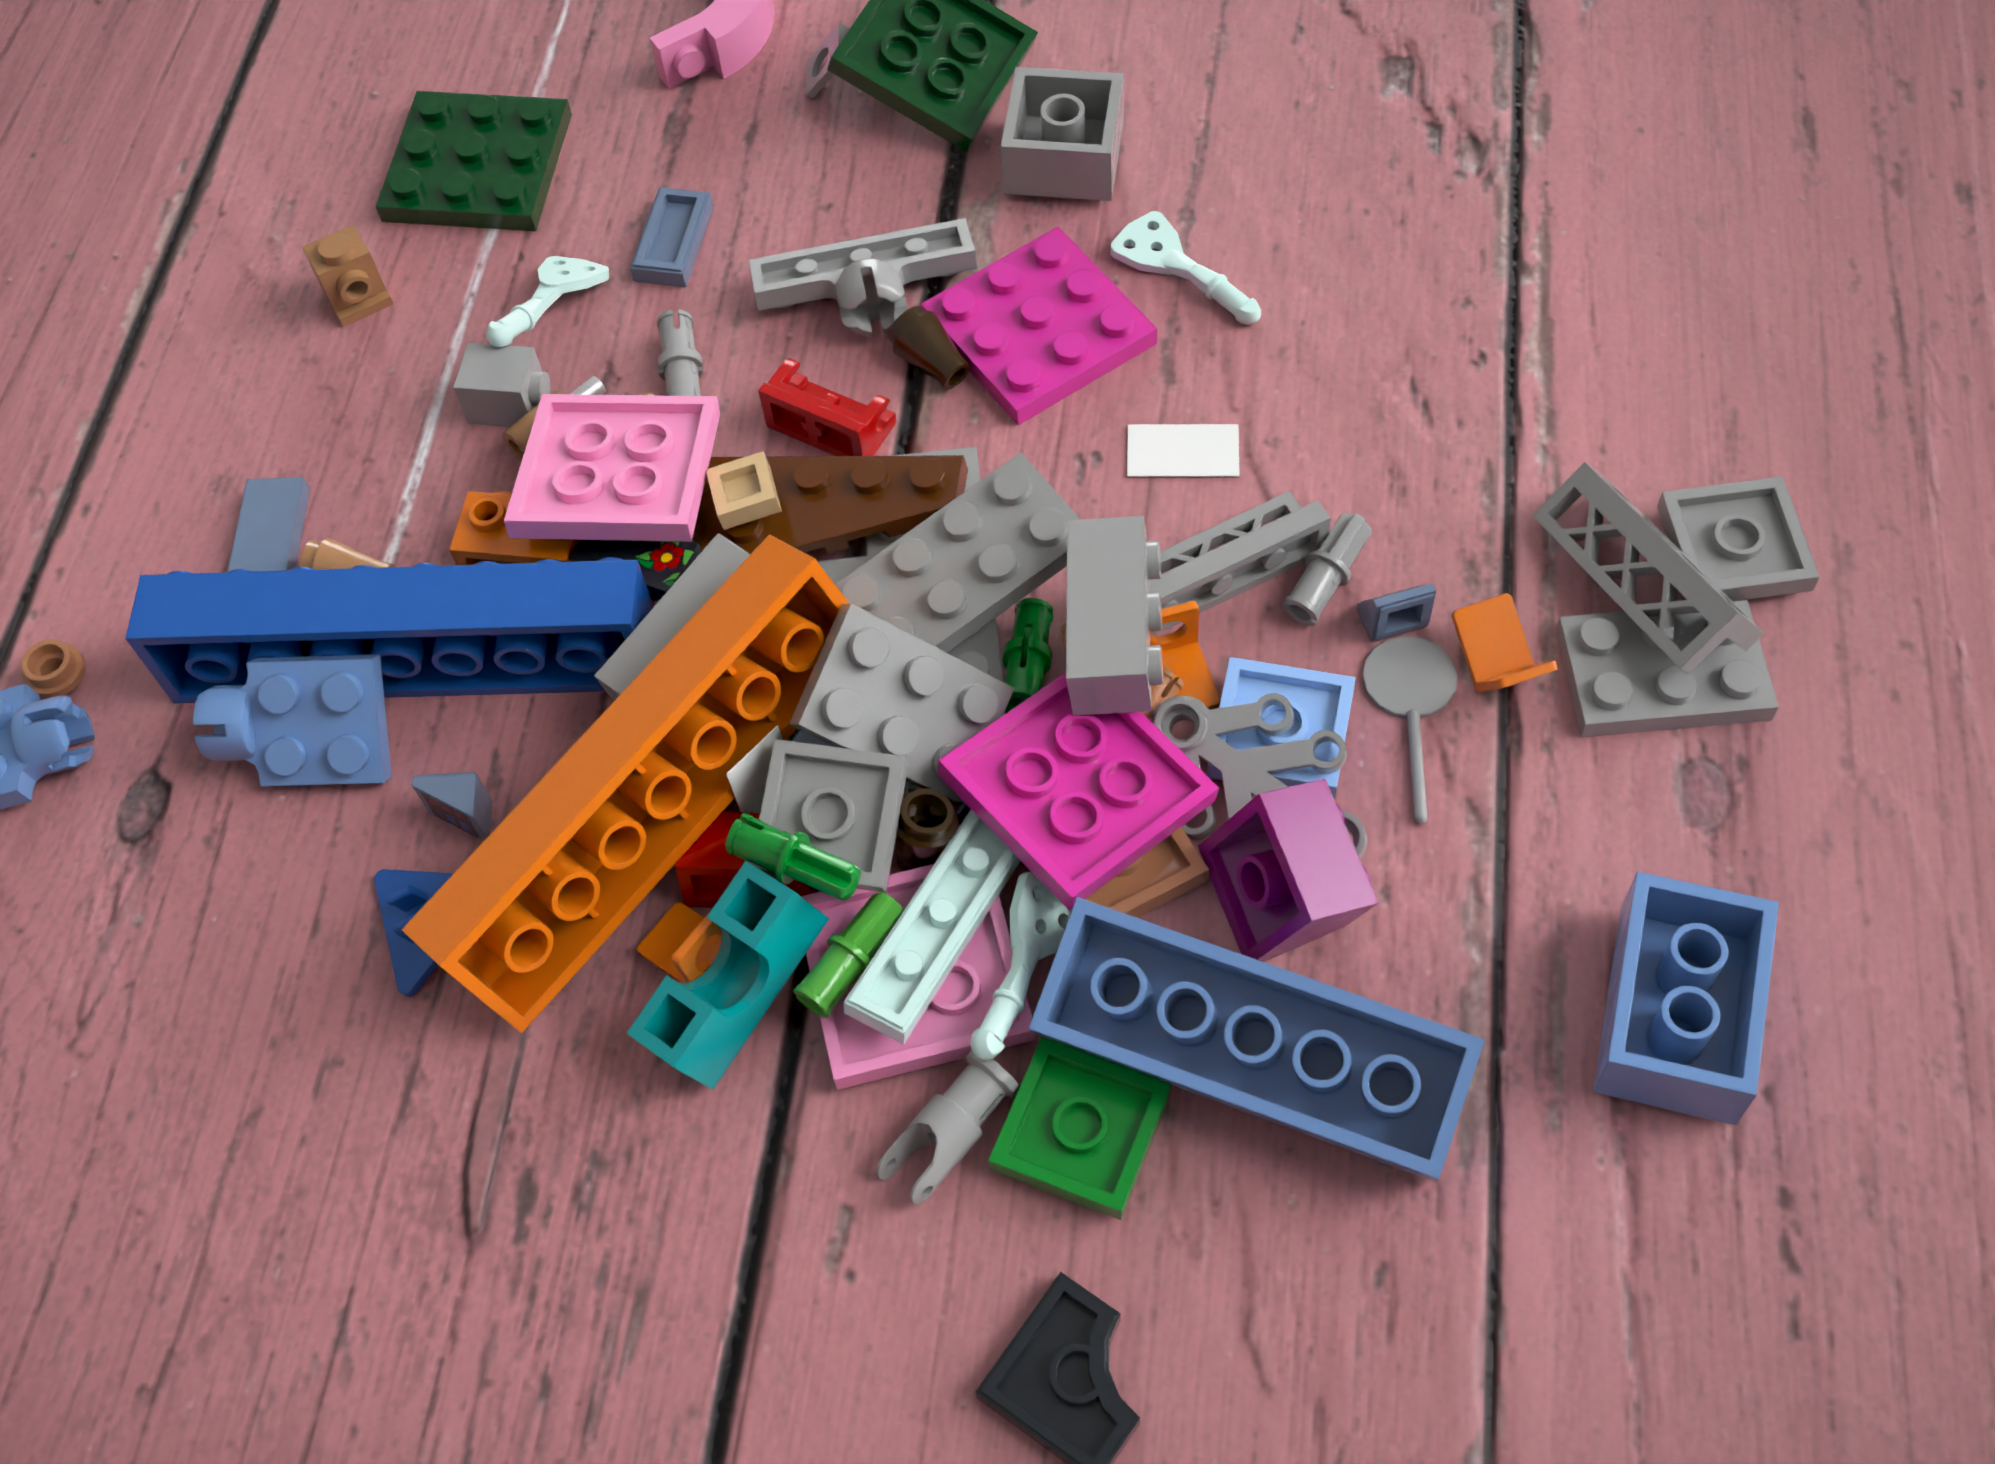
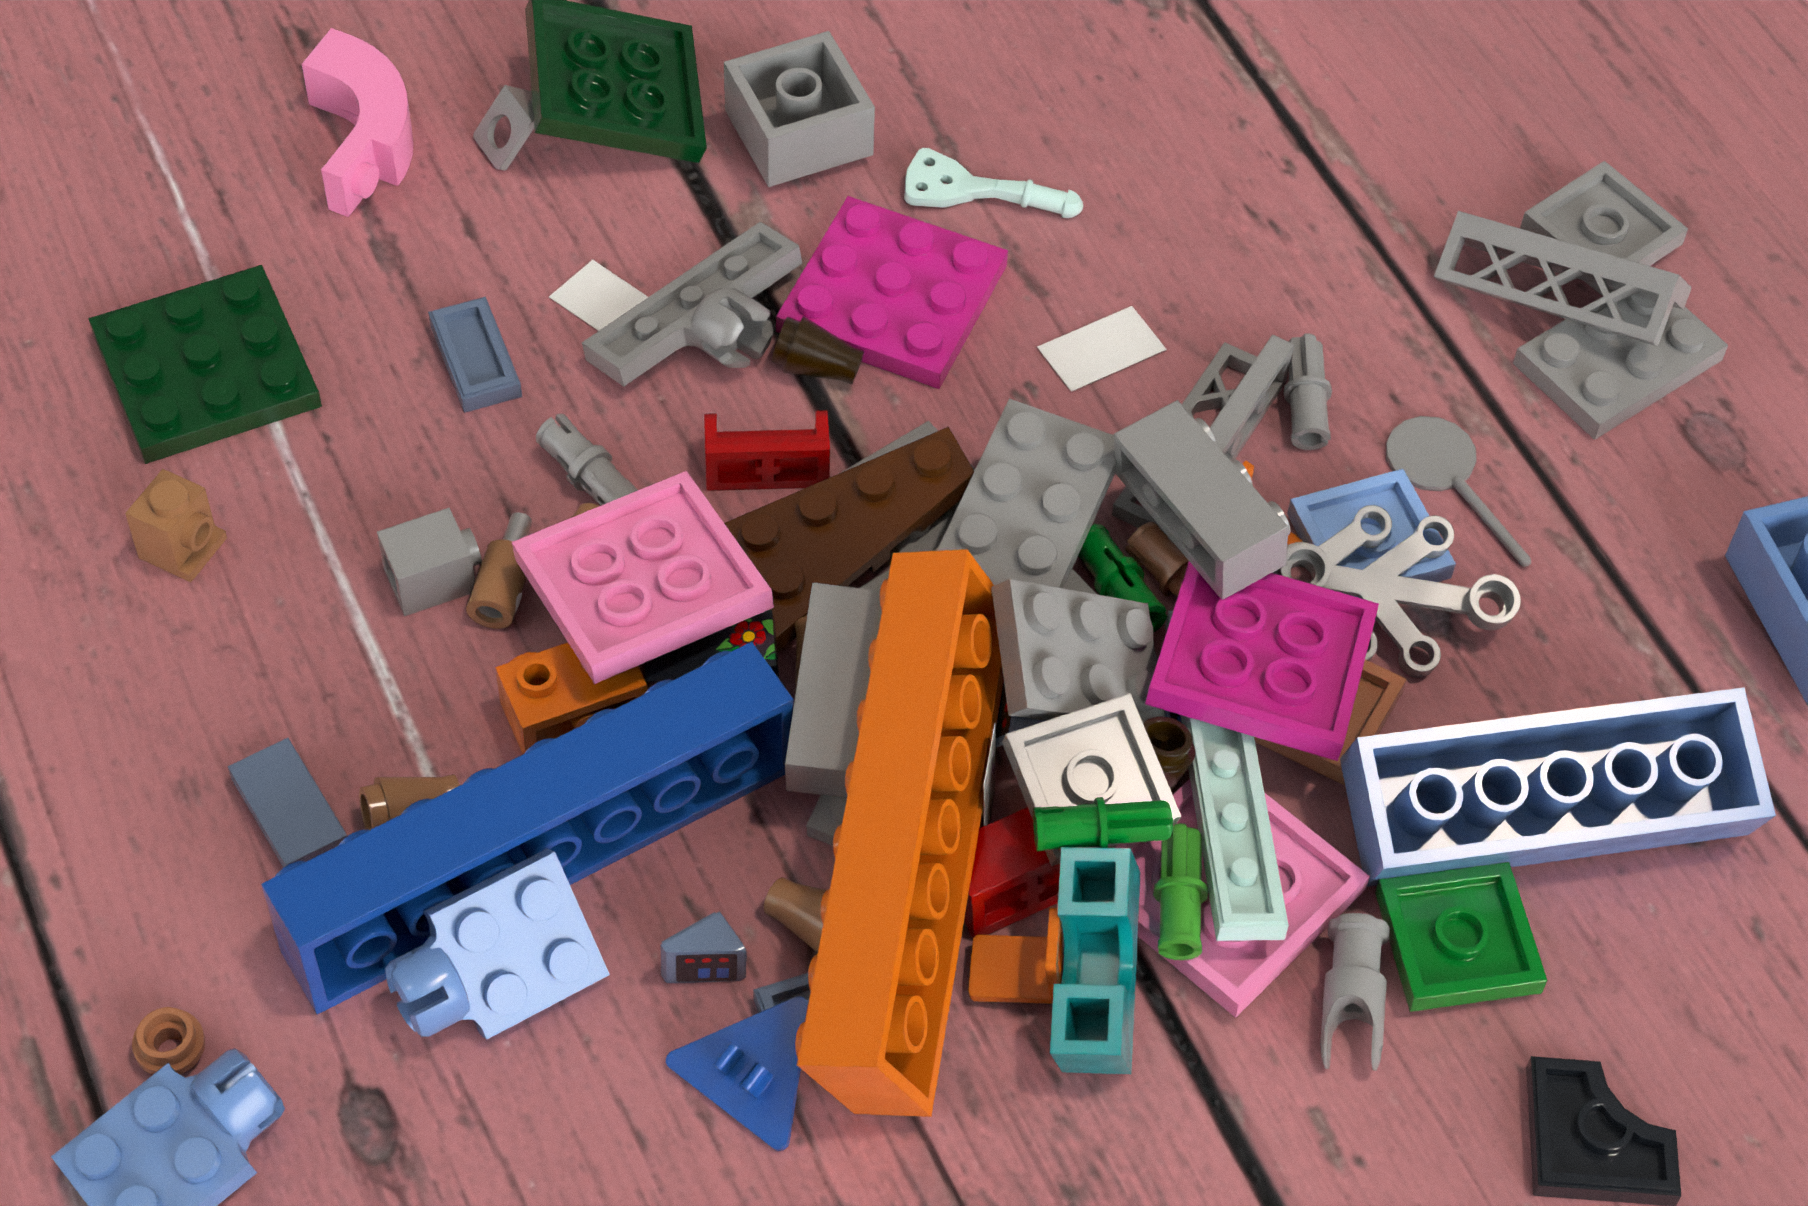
camera: 40 degrees left, 5 degrees down
light aqua piece [486,256,609,347] -> none
tan plate [706,451,782,530] -> none
light aqua piece [970,872,1073,1060] -> none
magenta slope [1198,779,1378,962] -> none
sand blue slope [1357,583,1436,641] -> none
orange bracket [1451,593,1558,692] -> none
none -> white sticker [549,260,648,331]

